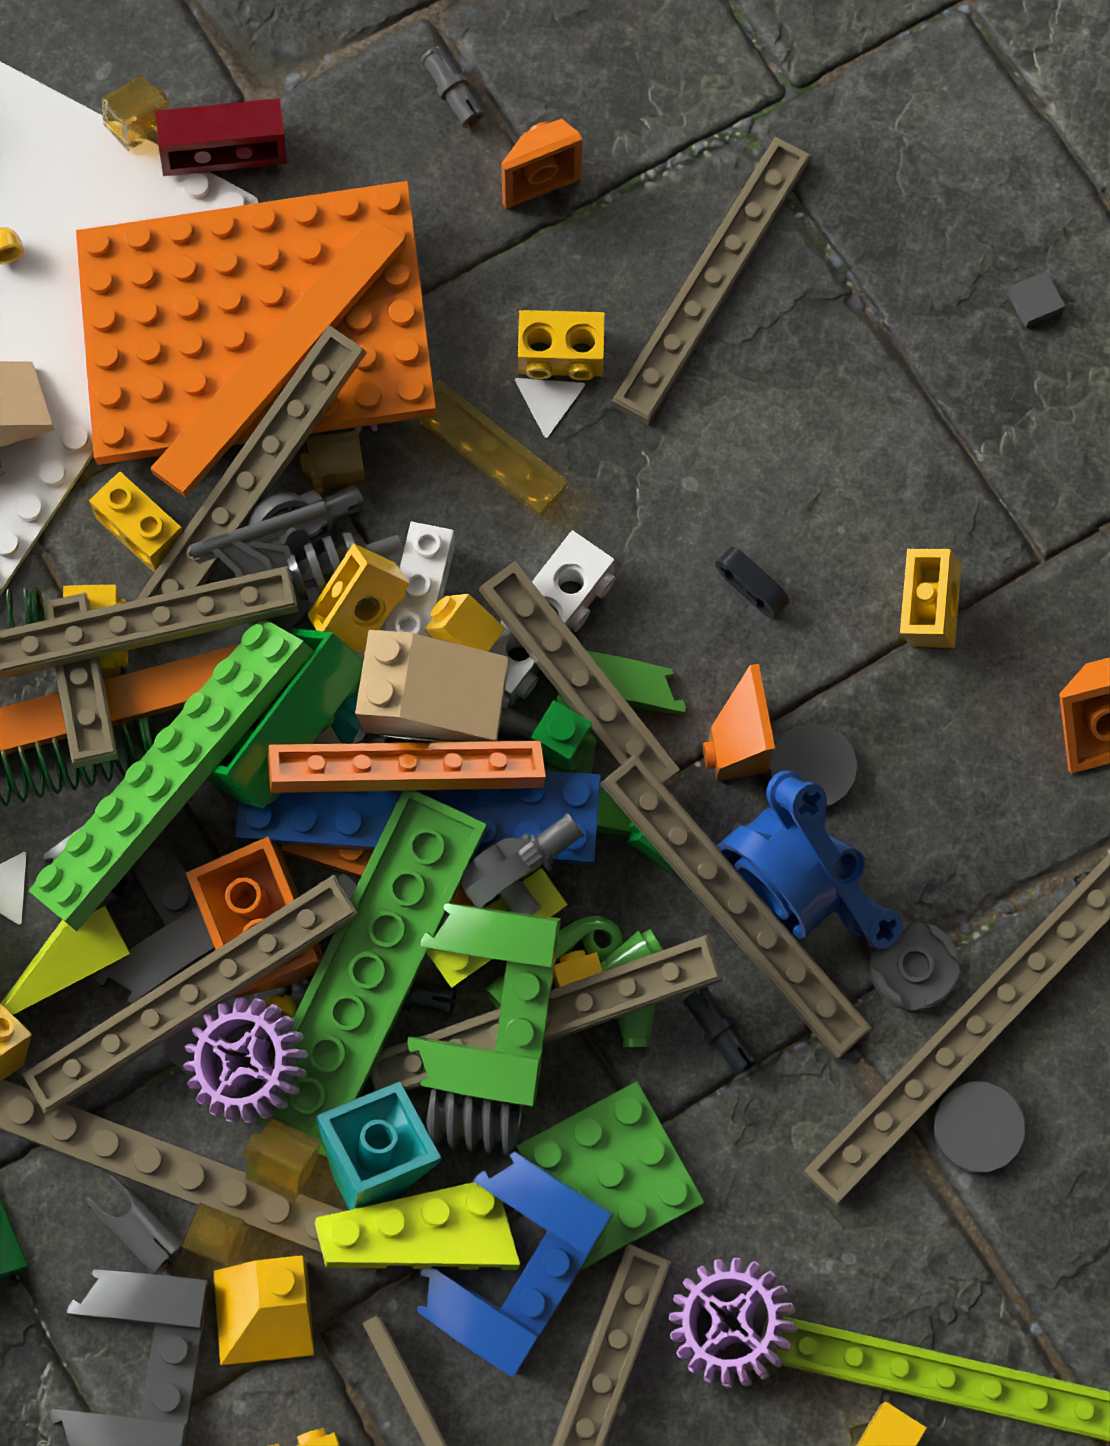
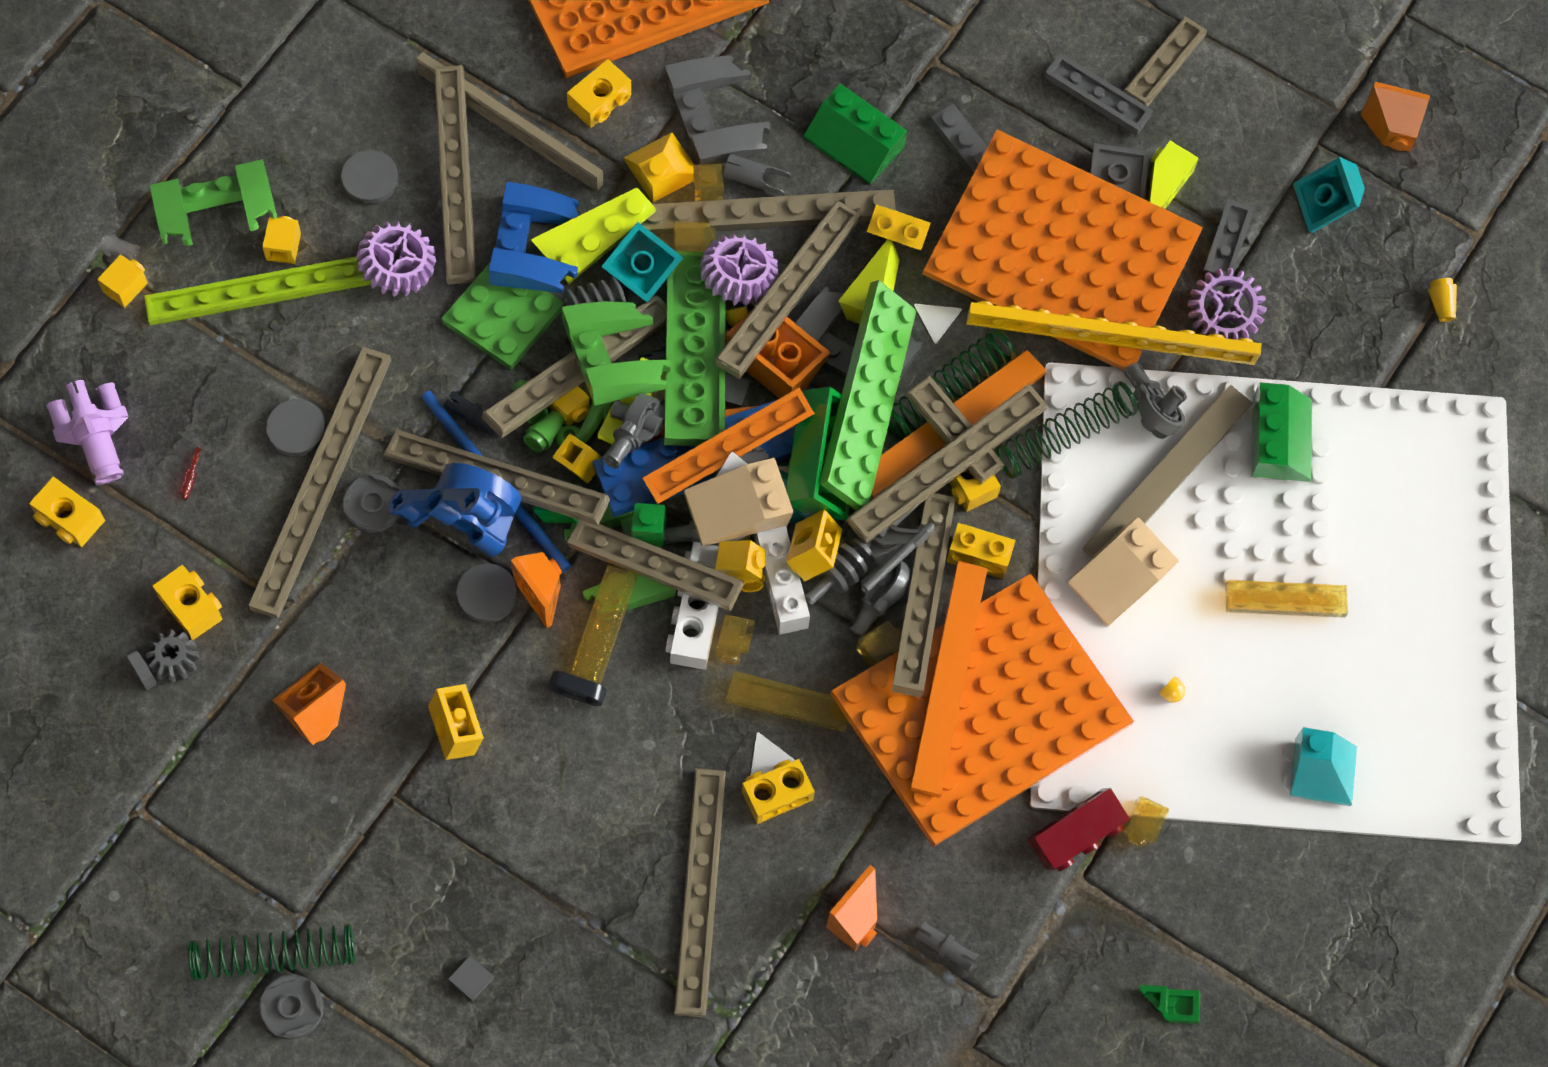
camera: 150 degrees right, 5 degrees down
none -> blue piece [421,391,571,573]
none -> yellow brick [552,433,602,484]
none -> clear yellow plate [570,565,638,685]
none -> clear yellow brick [716,614,755,665]

